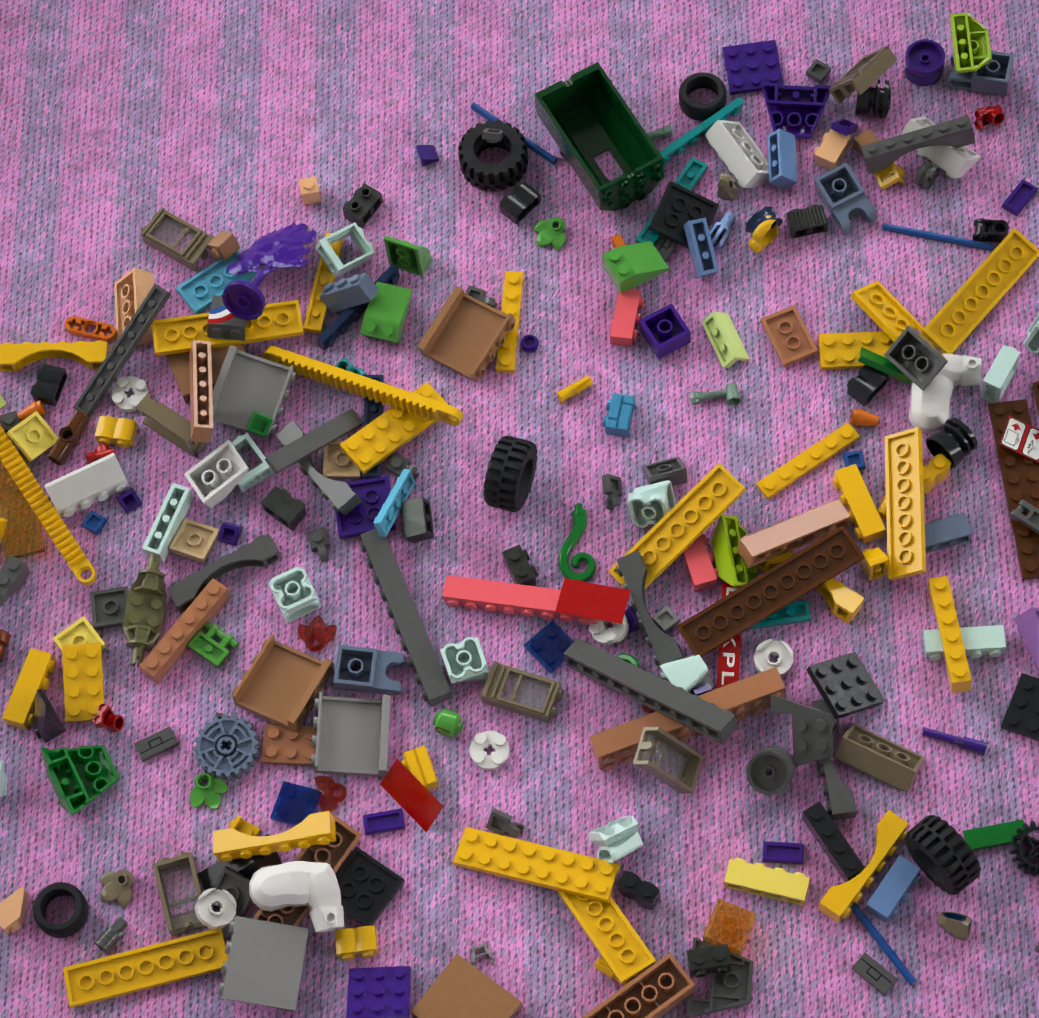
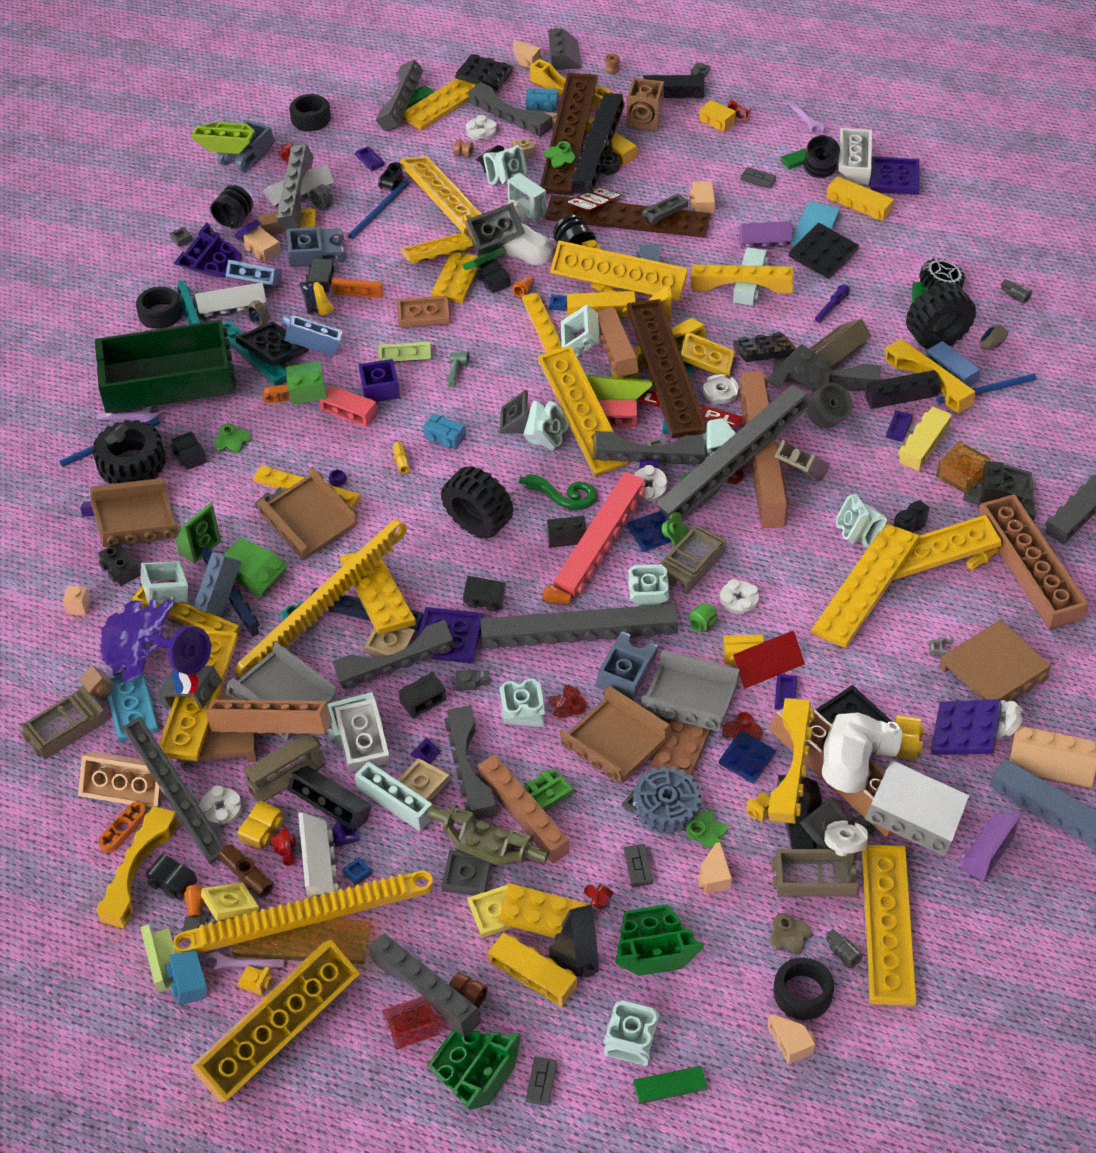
camera: 80 degrees left, 15 degrees down
green panel [246,409,273,437] -> none
dark grey tile [265,408,364,474] -> none
medium azure plate [374,469,416,537] -> none
dark grey plate [384,452,419,480] -> none
dark grey plate [486,808,525,838] -> none
red sticker [555,578,631,624] -> none
dark grey plate [602,474,623,510] -> none
dark purple plate [722,40,784,95] -> none
dark tan door [828,45,897,104] -> none
dark grey tile [852,953,897,995] -> none
dark purple wheel [904,39,945,86] -> none
none -> medium nougat panel [90,478,178,547]
none -> black brick [287,765,372,830]
none -> orange tile [331,278,383,298]
none -> orange cone [542,585,571,605]
none -> light aqua window [561,305,600,357]
none -> bright green plate [662,512,689,547]
none -> yellow plate [680,331,735,378]
none -> light nougat slope [697,842,732,894]

